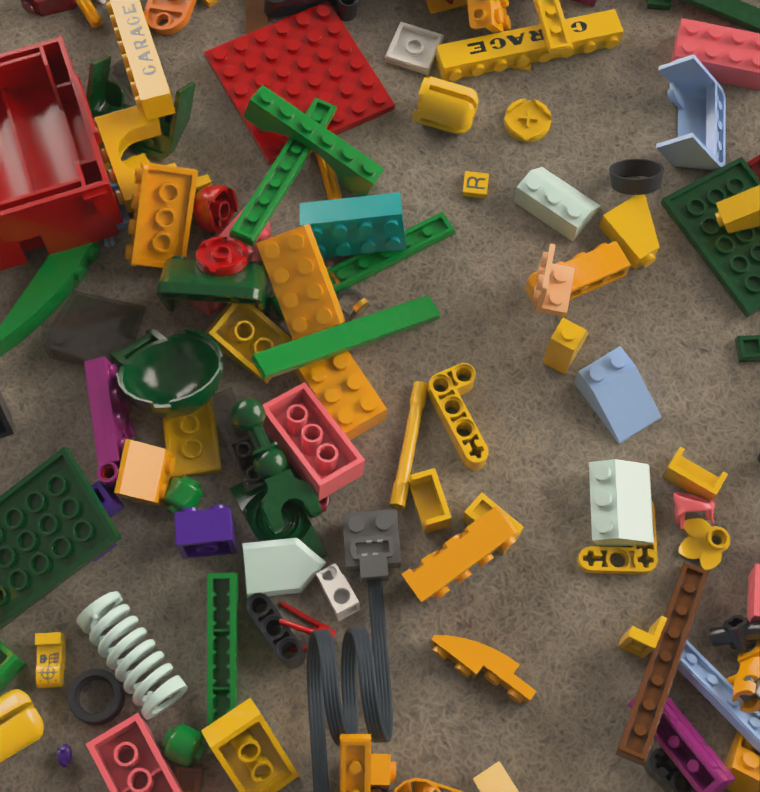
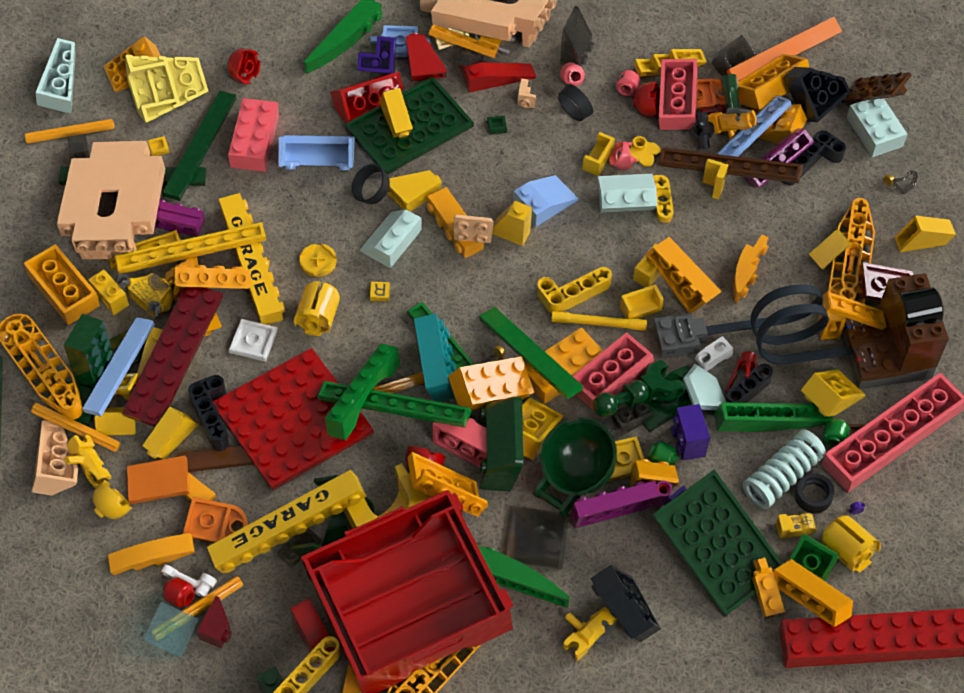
camera: 95 degrees left, 10 degrees down
red tile [195,236,248,276] -> none

